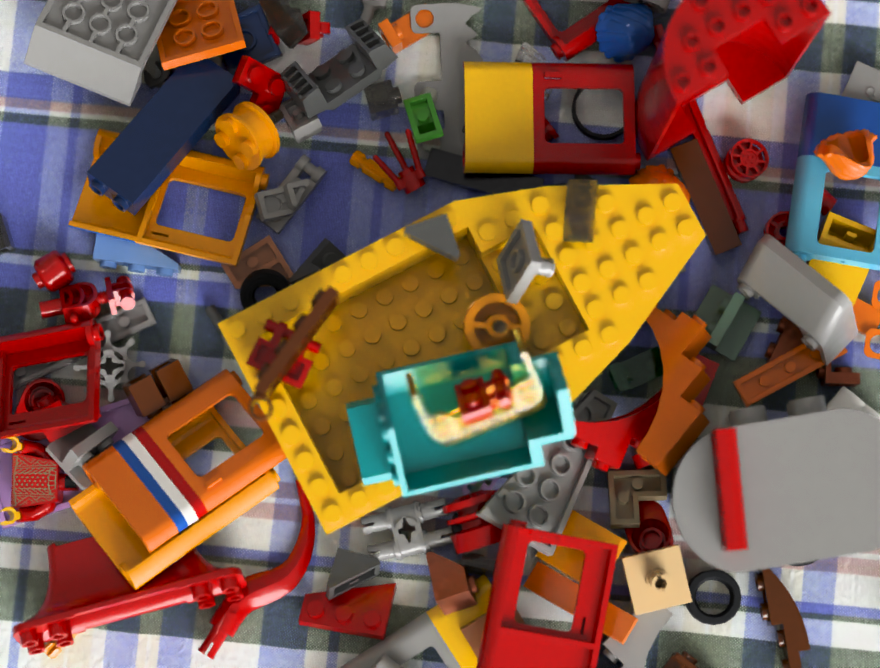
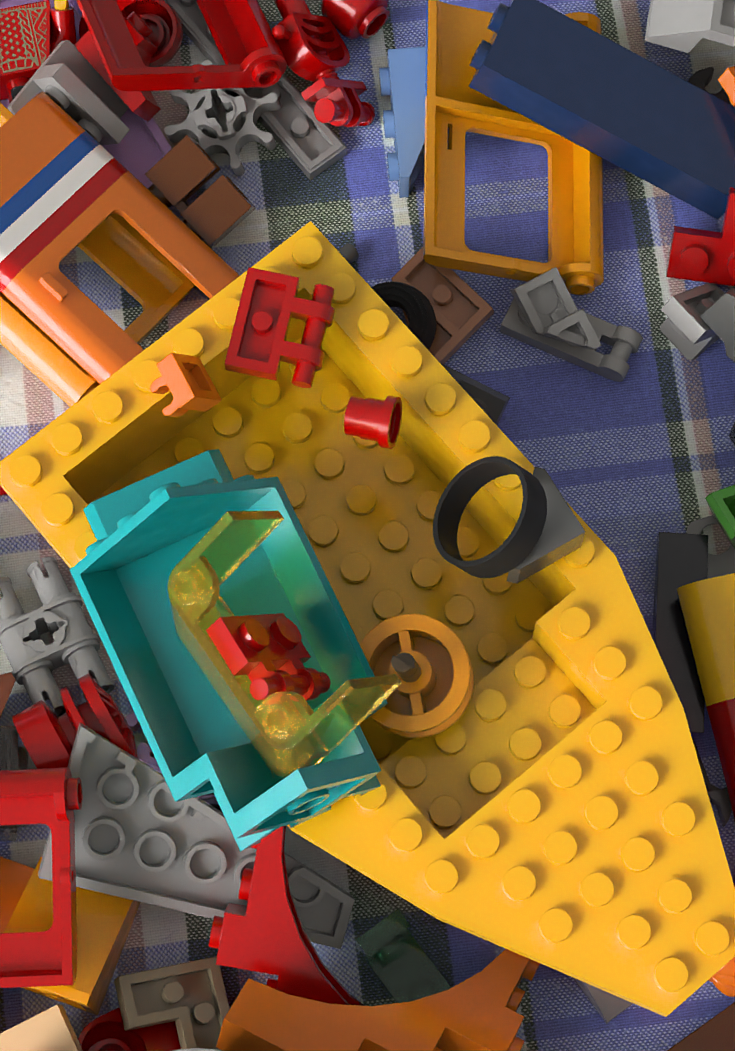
camera: 75 degrees right, 10 degrees down
light orange wheel [214,101,284,170] -> none
reddish brown hinge [248,285,340,422] -> none
light orange axle [349,150,400,192] -> none
red plant [373,129,426,195] -> none
light grey tile [496,219,555,304] -> none
clear smoke slope [563,179,598,242] -> none
none -> orange tile [150,352,222,417]
none -> red piece [344,395,402,449]
none -> black tyre [433,456,547,578]

